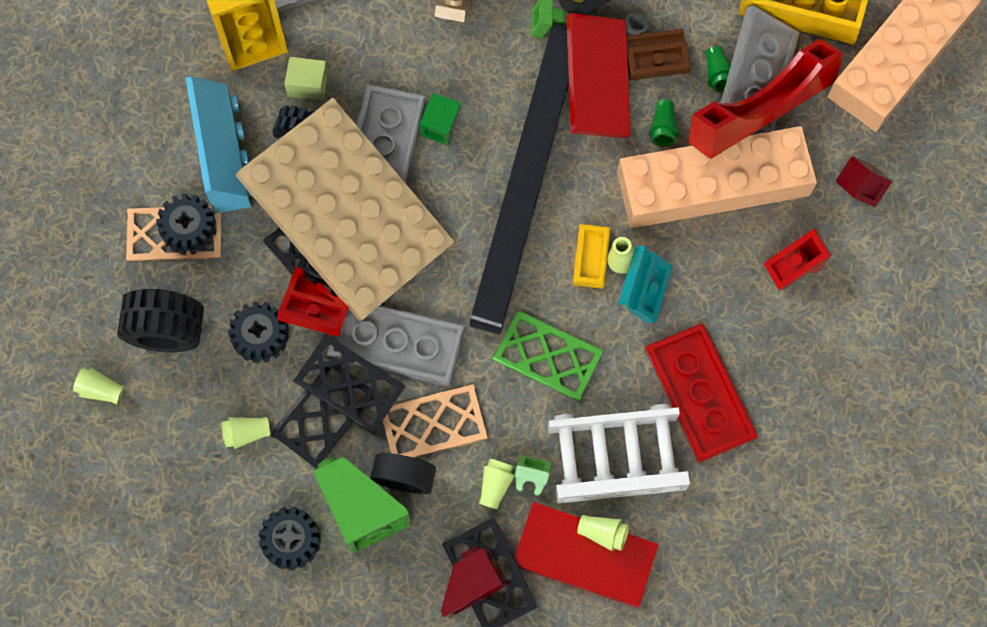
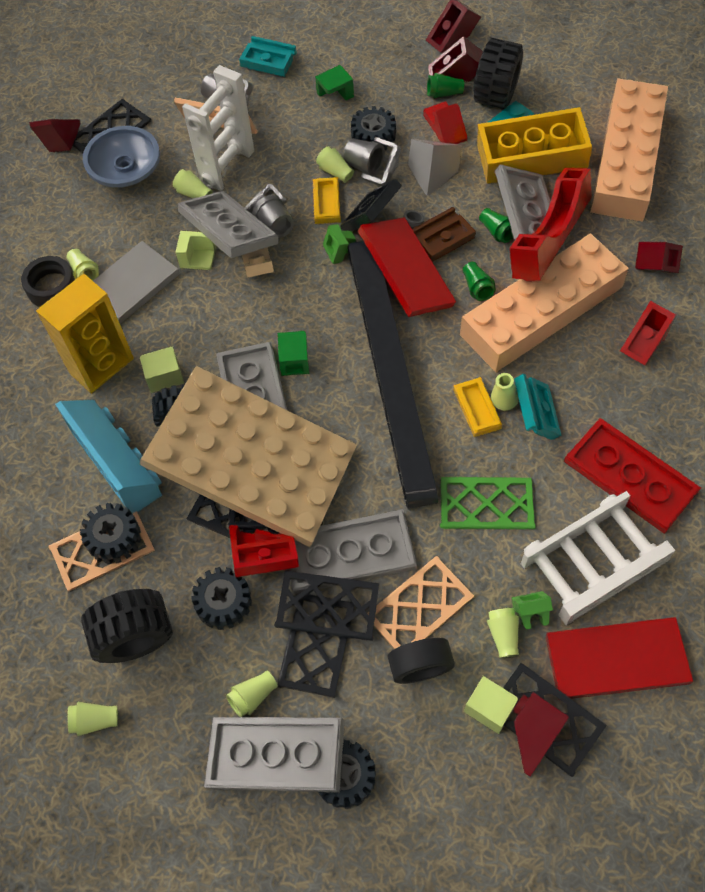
camera: 20 degrees left, 10 degrees down
bright green slope [313,457,412,554] -> none
yellowish green cone [577,515,629,552] -> none
none -> light grey tile [204,717,345,792]
none -> yellowish green panel [464,676,518,734]

